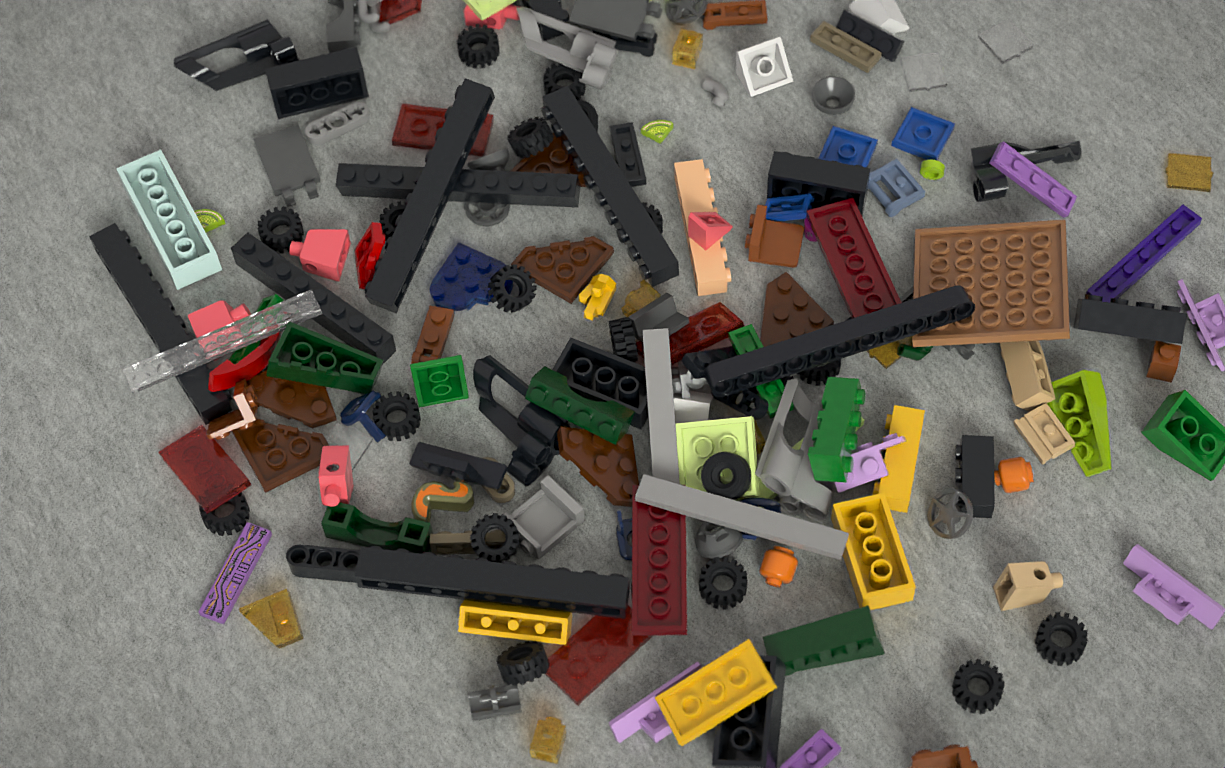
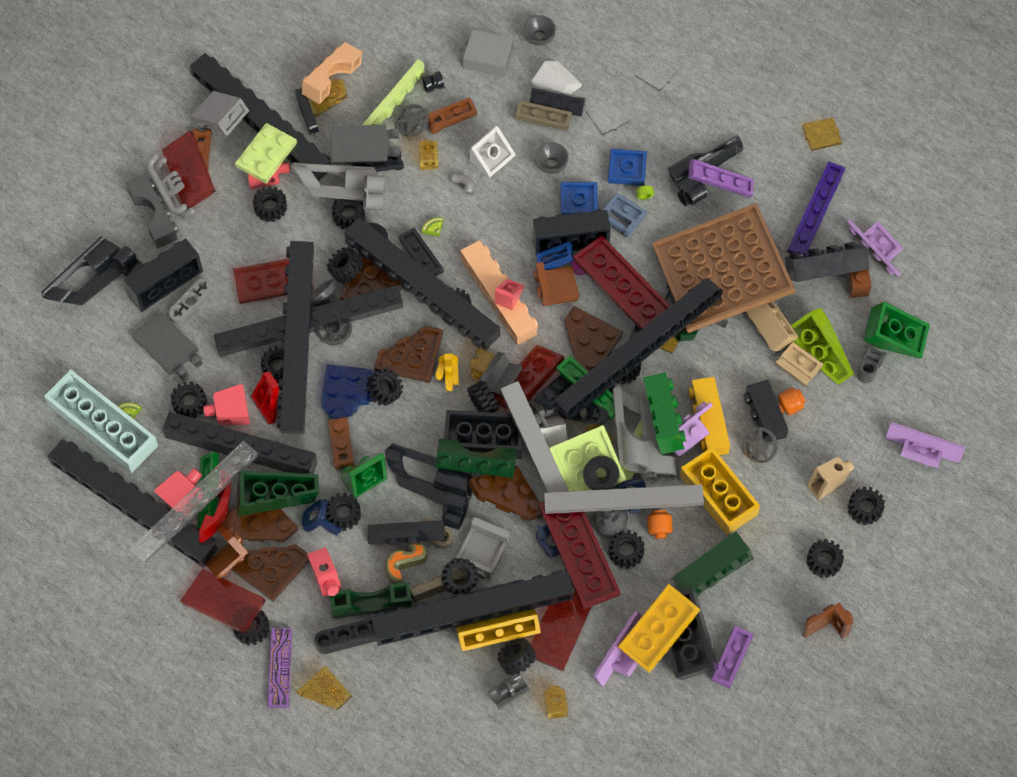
camera: 25 degrees left, 5 degrees up
none -> dark grey piece [857,345,887,383]

